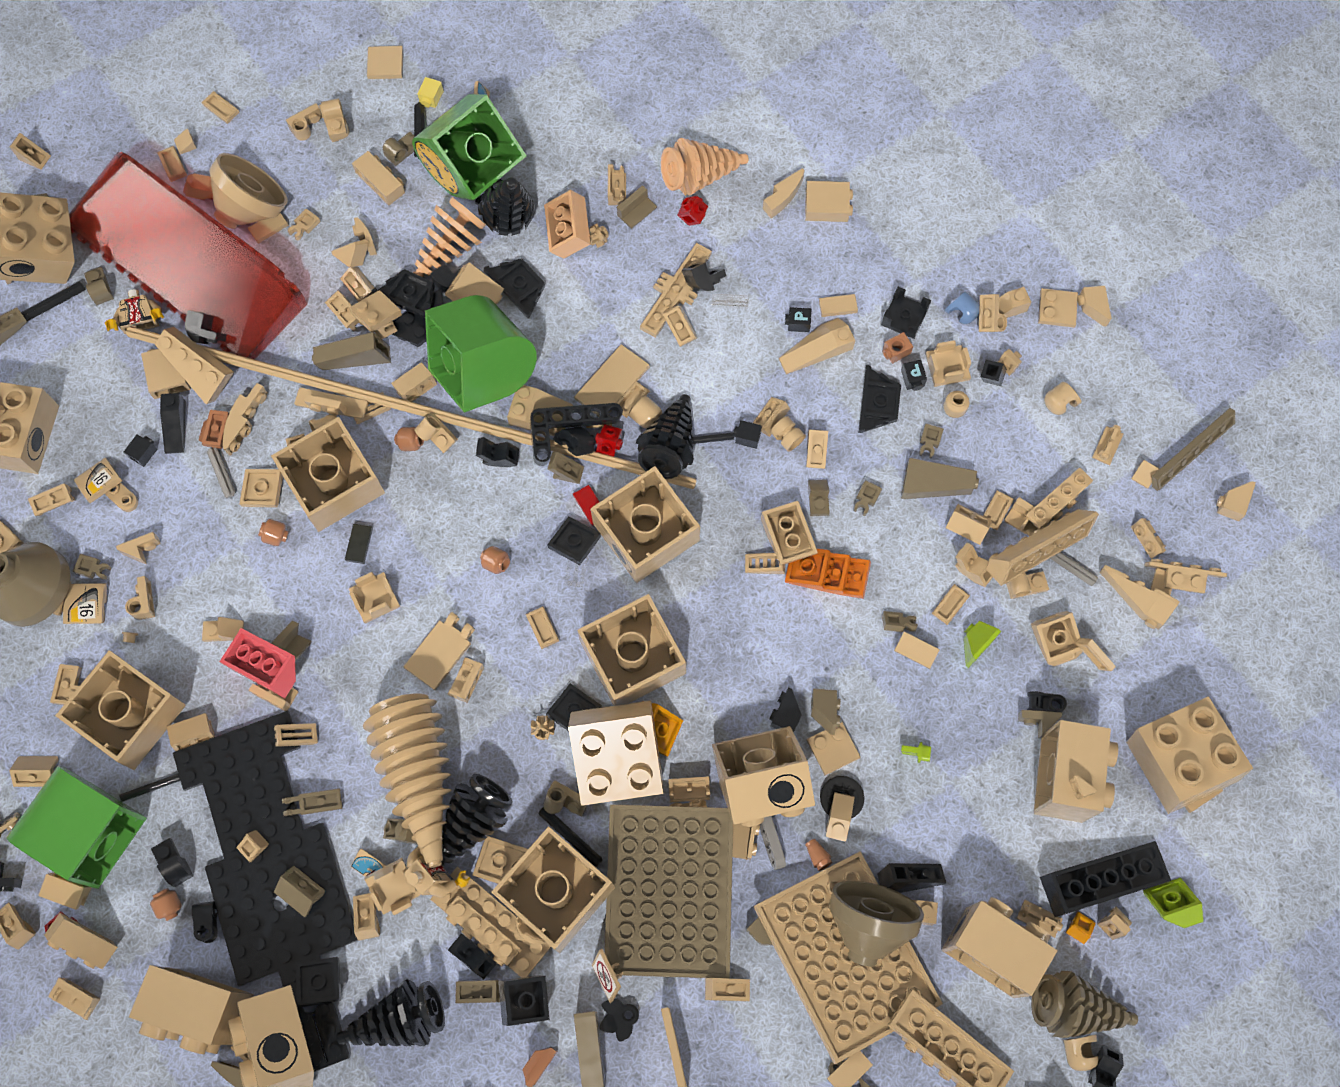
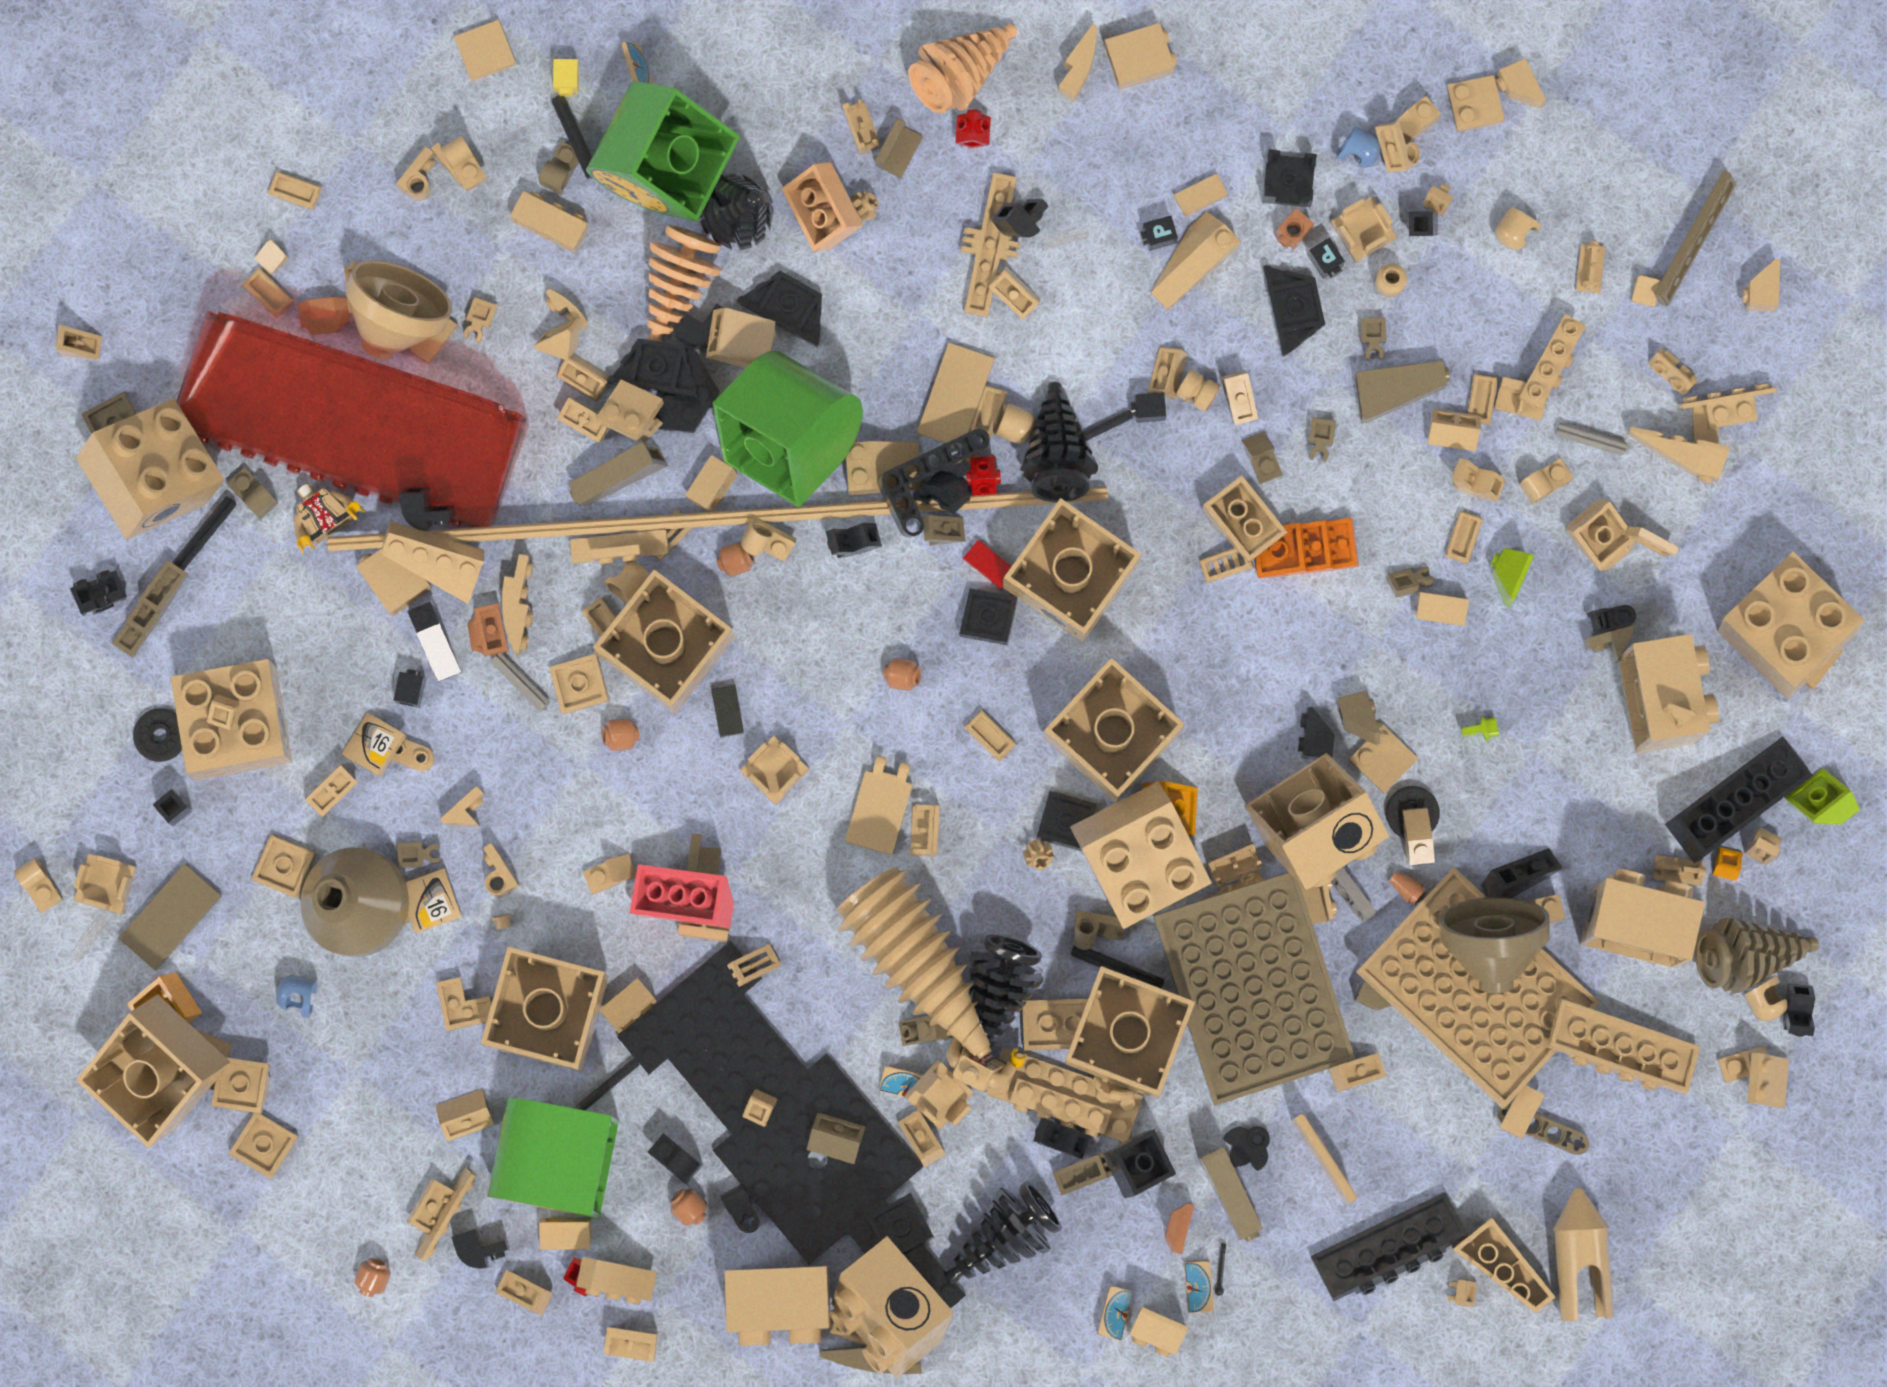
camera: 20 degrees left, 10 degrees up
dark tan hinge [282,789,342,816] -> none
piece [592,949,623,1003] -> none
tan slope [986,509,1099,586] -> none

